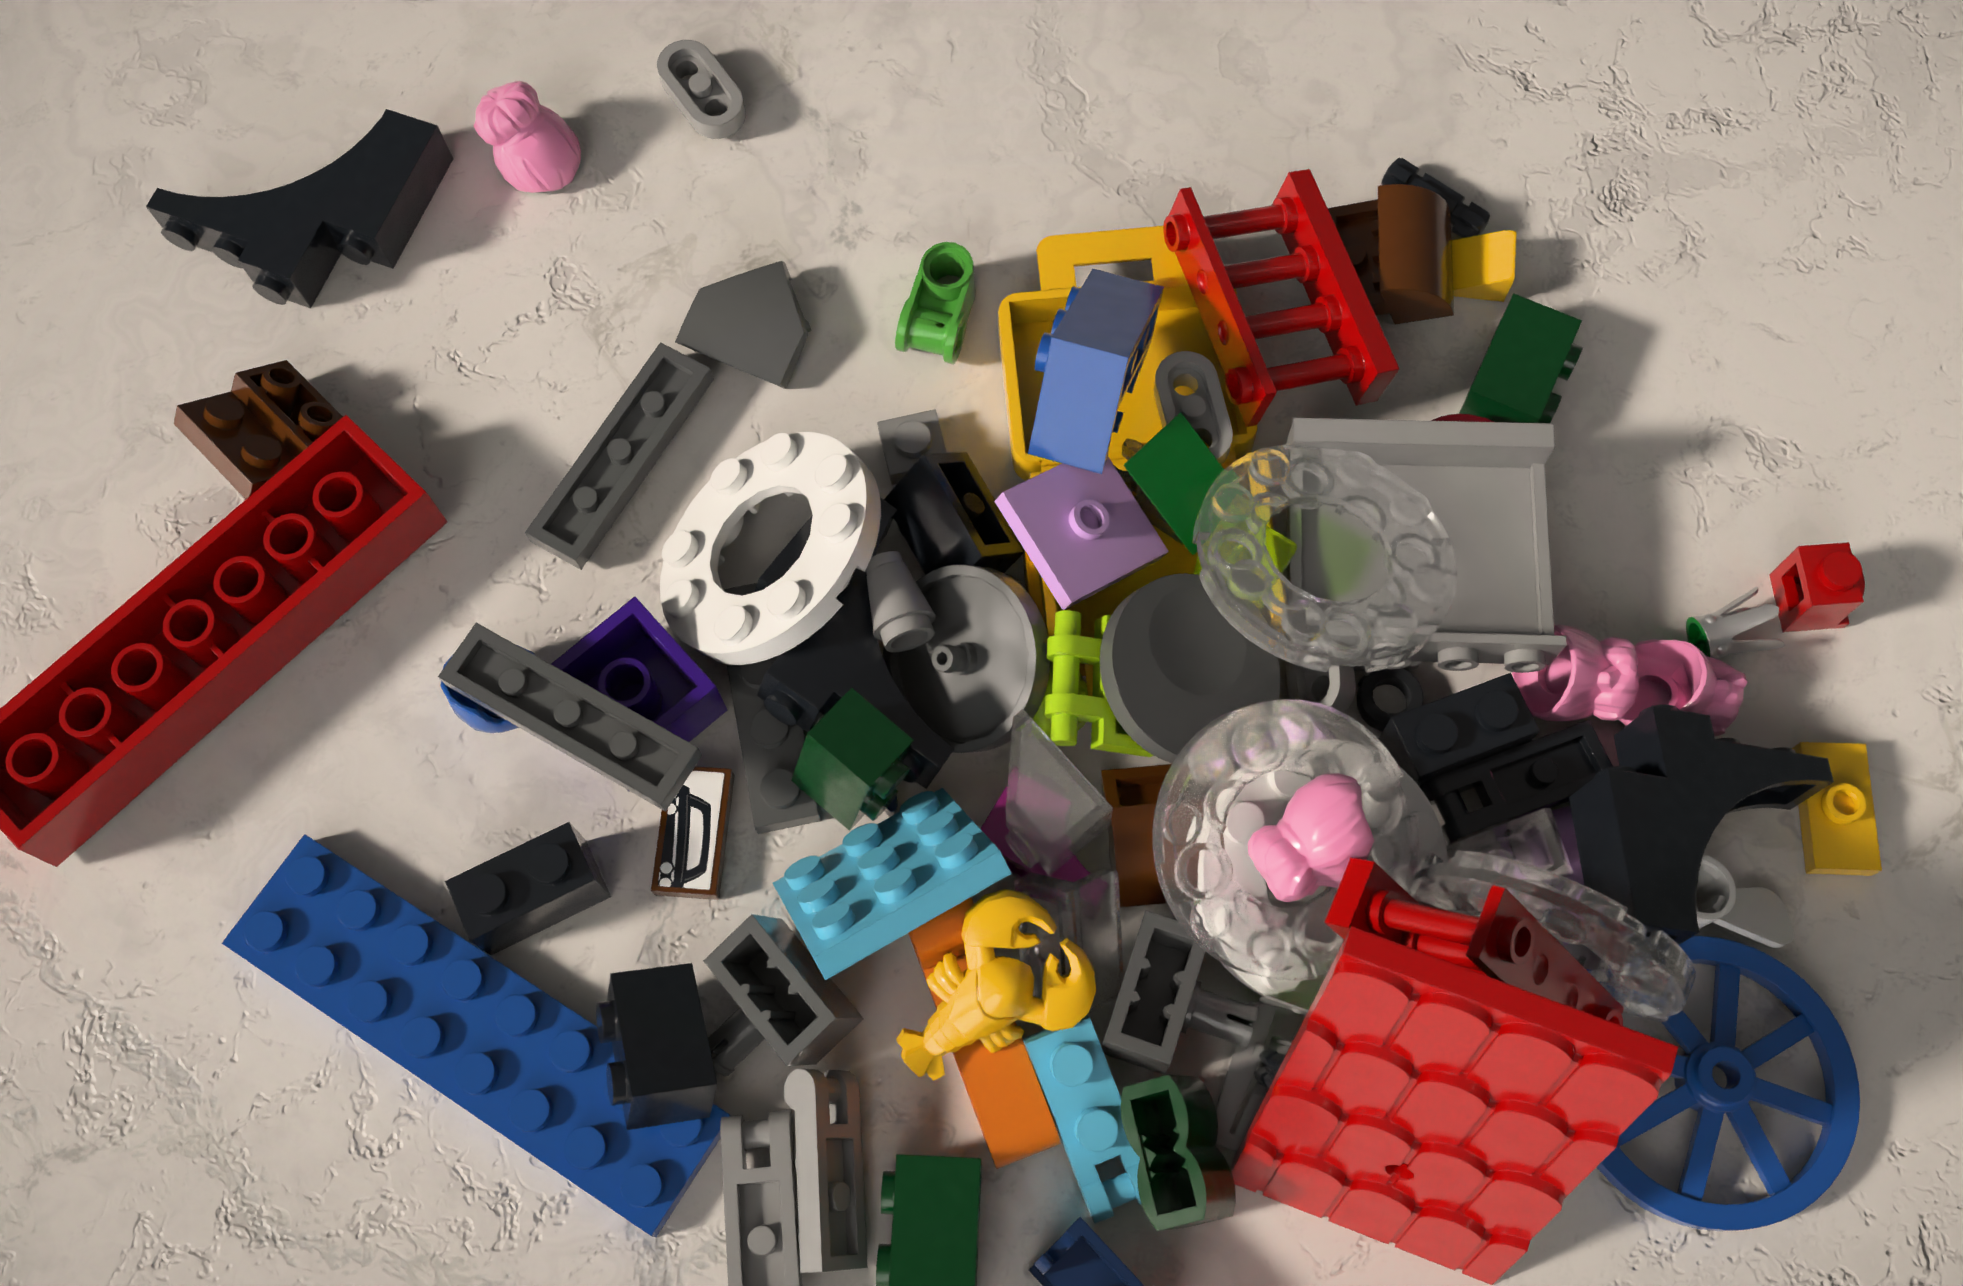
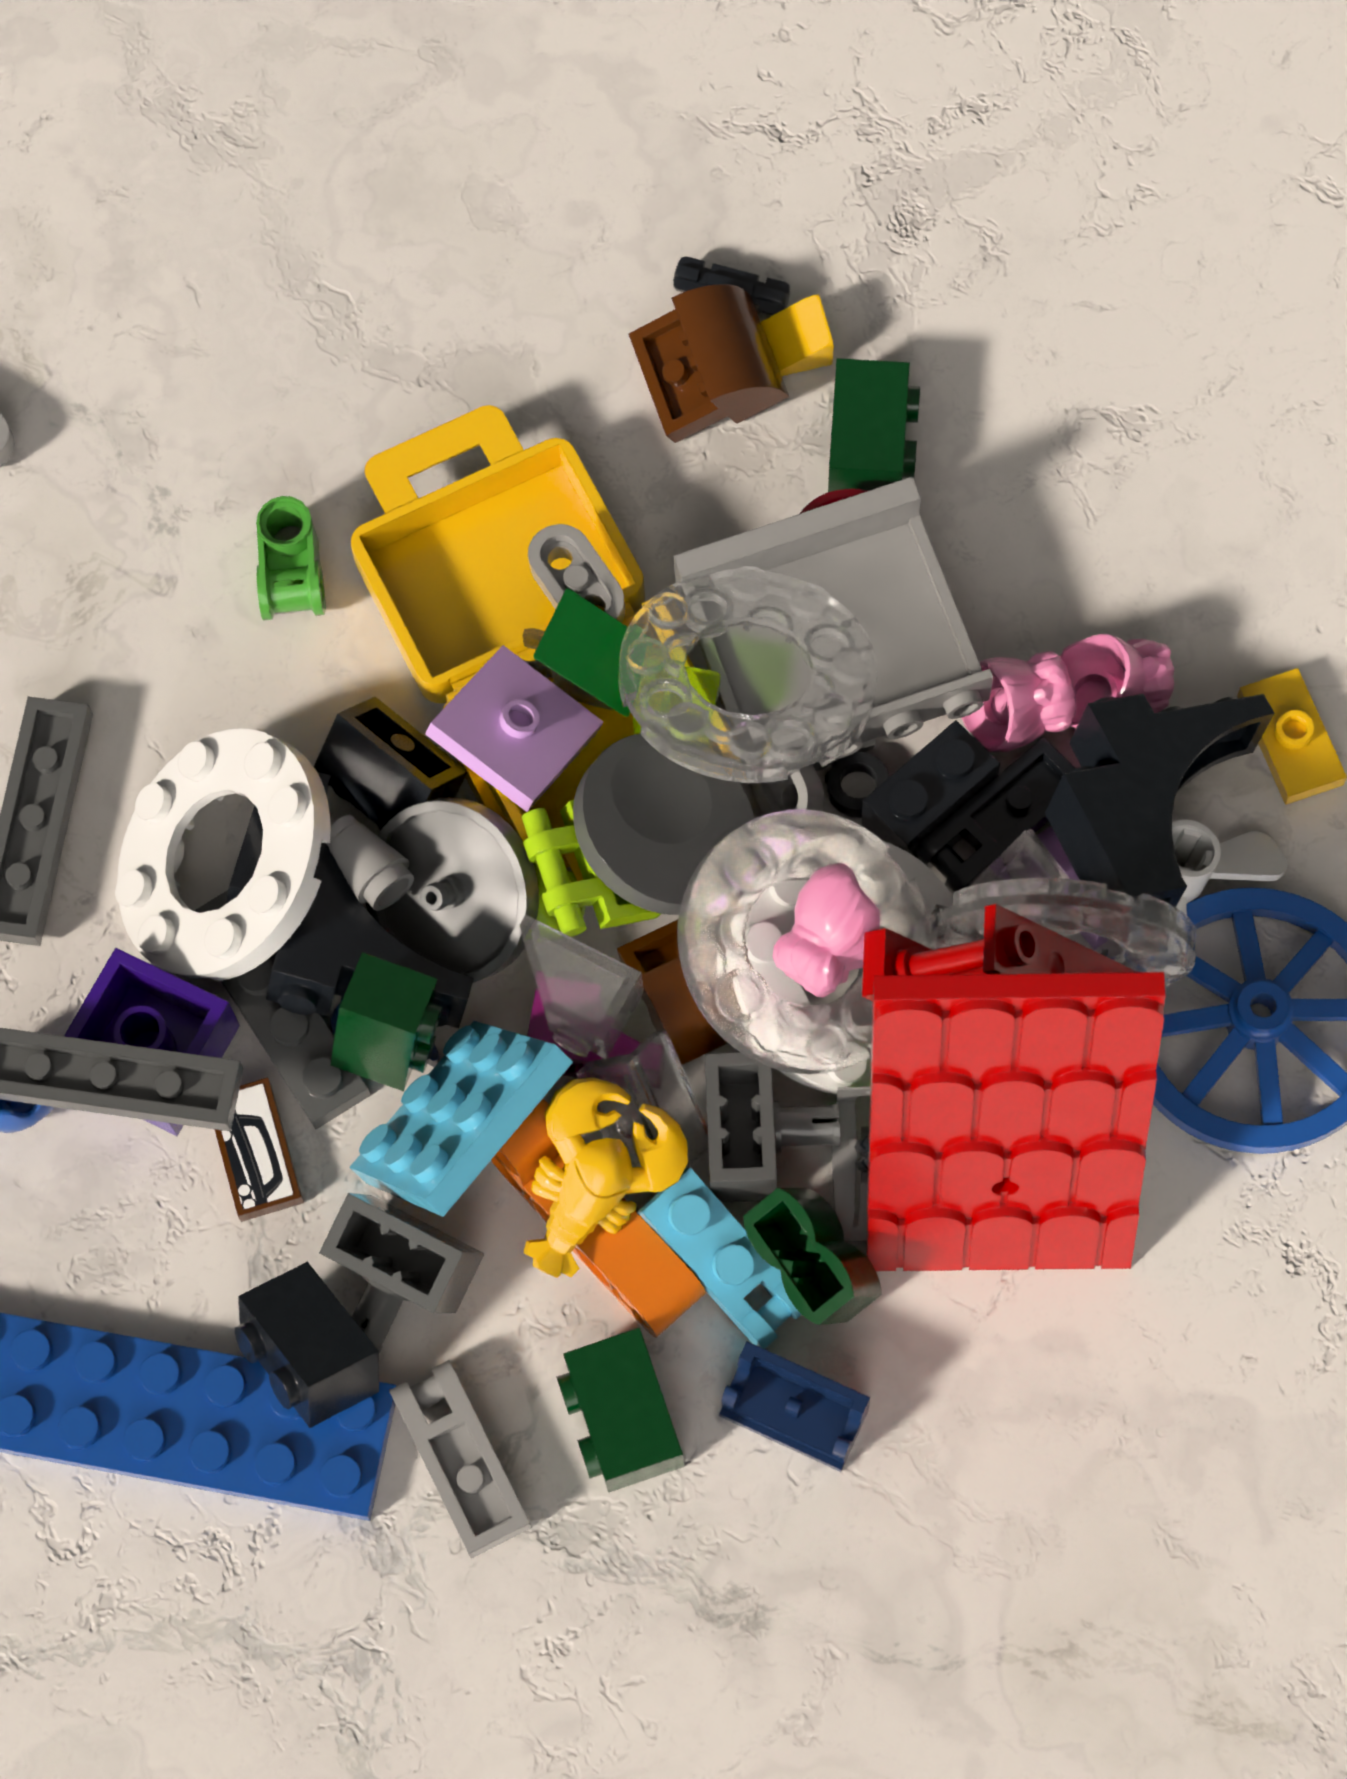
camera: 20 degrees left, 0 degrees up
black brick [445,822,611,955] -> none
dark grey slope [675,261,812,389] -> none
light grey plate [784,1069,868,1273] -> none
light grey plate [877,409,947,485] -> none
wedge [1028,269,1164,474] -> none
red fence [1163,169,1400,427] -> none
flat silver piece [1686,587,1785,659] -> none
red brick [1769,542,1865,632] -> none

